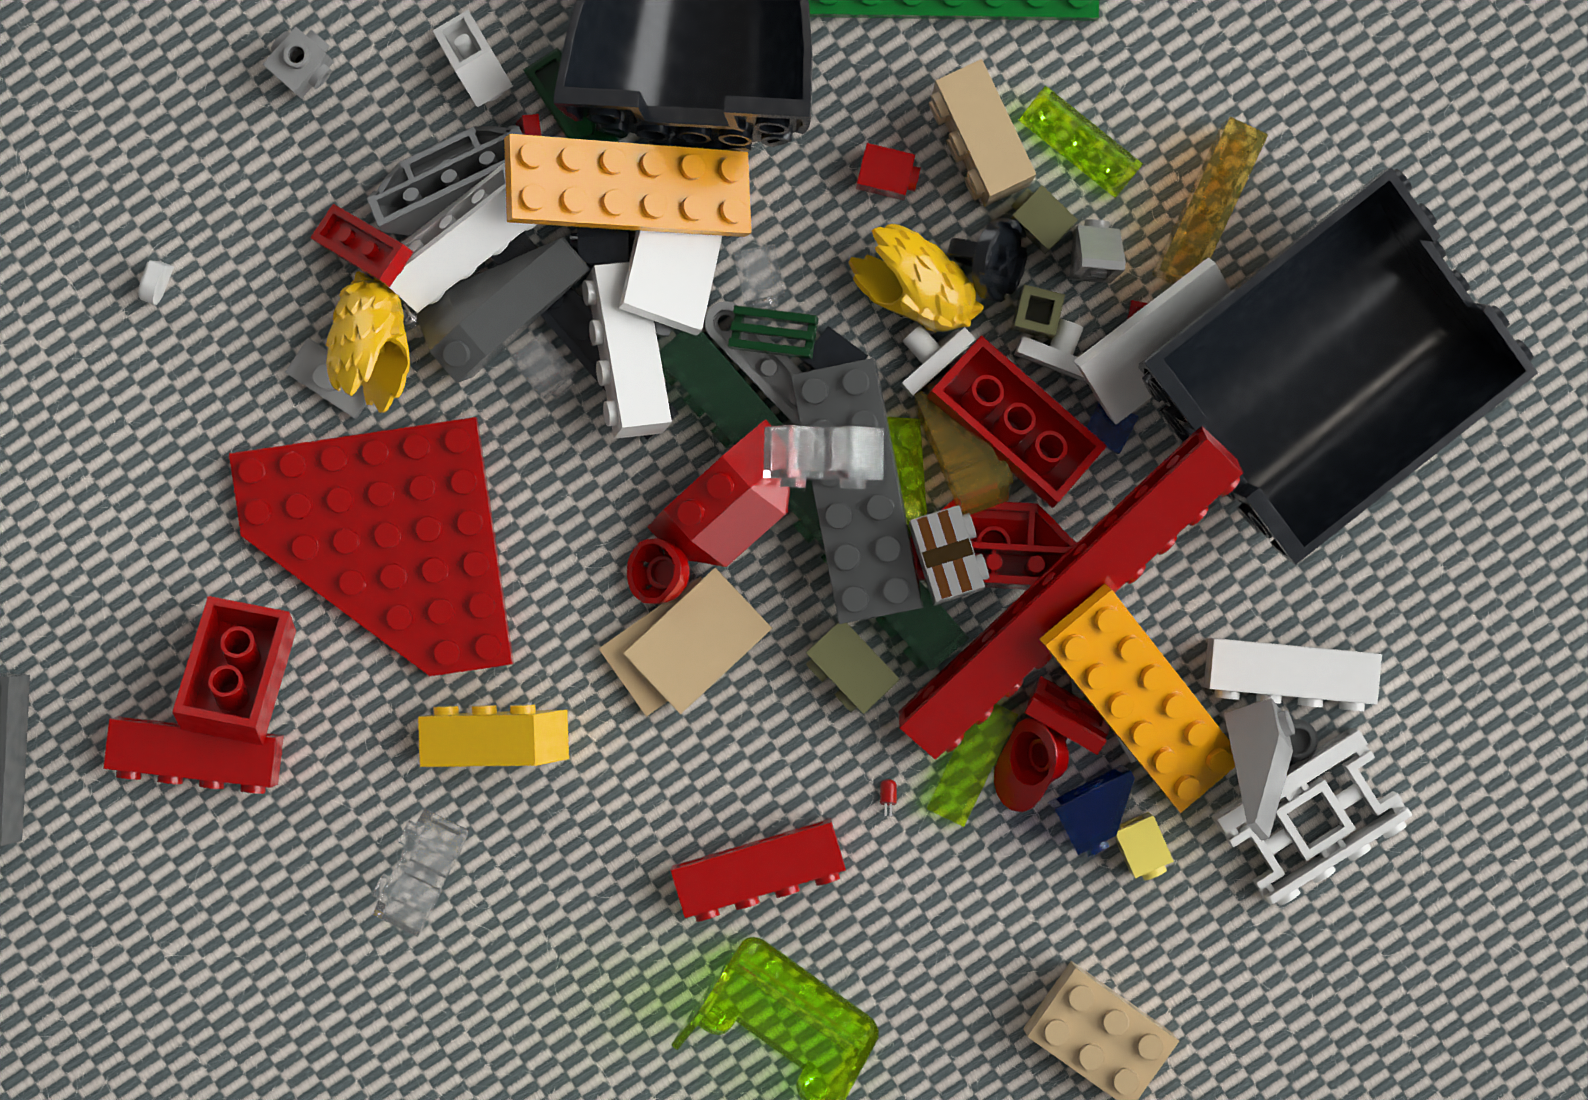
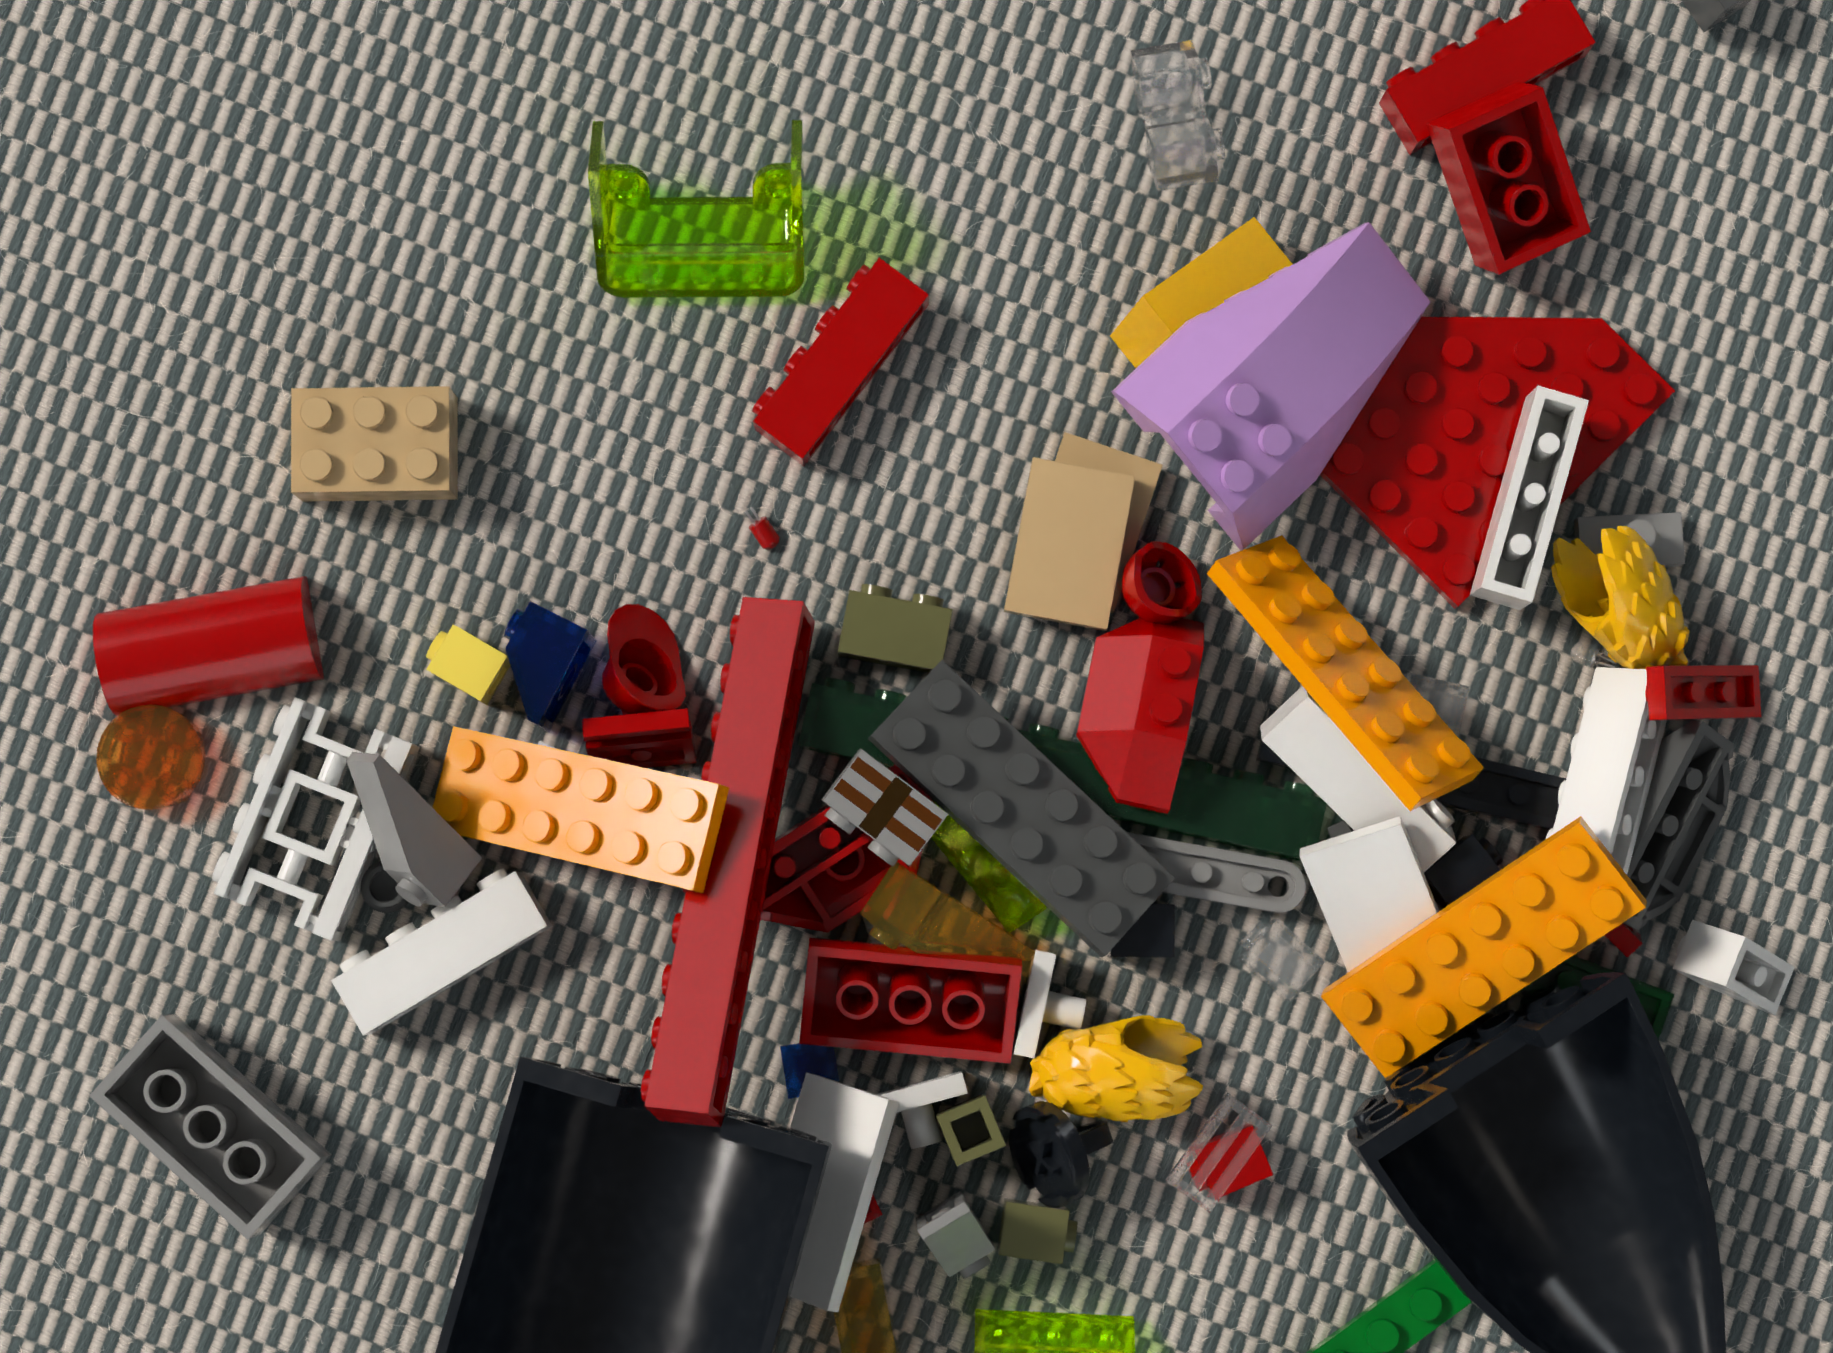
camera: 135 degrees right, 5 degrees down
dark grey wedge [416,237,591,383] -> none
dark green tile [728,305,819,359] -> none
clear brick [763,425,884,489] -> none
clear neon green plate [926,704,1018,827] -> none
tan brick [929,59,1037,207] -> none
none -> light grey brick [89,1014,332,1240]
none -> red brick [93,576,324,716]
none -> clear orange tile [96,705,205,810]
none -> lavender wedge [1111,222,1430,550]
none -> clear tile [1165,1093,1273,1213]
none -> light orange plate [1207,535,1484,811]
none -> white brick [1470,385,1589,610]

